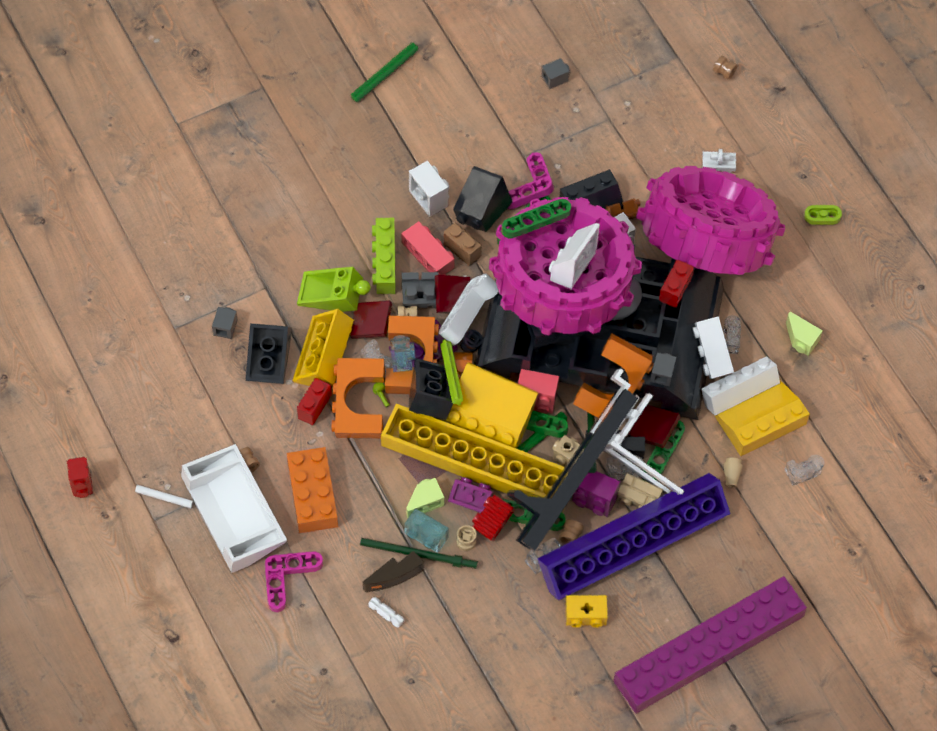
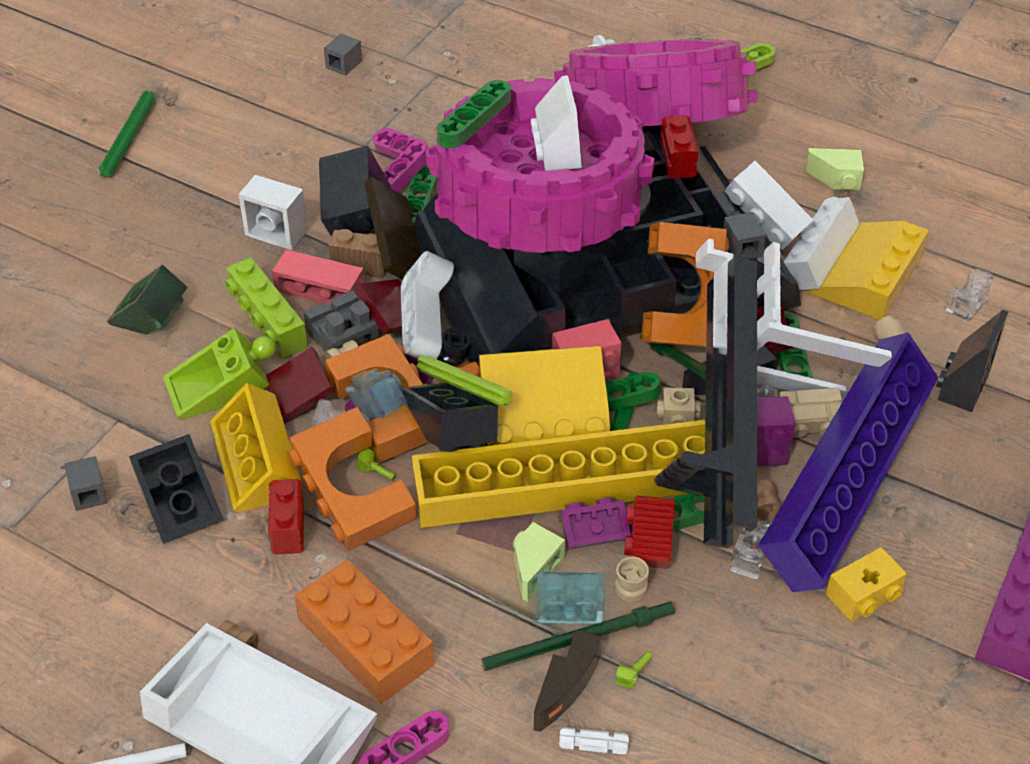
camera: 30 degrees left, 15 degrees down
none -> clear green slope [107,264,188,335]
none -> dark brown tile [364,177,421,280]
none -> lime hand [615,651,652,689]
none -> black slope [936,310,1008,412]

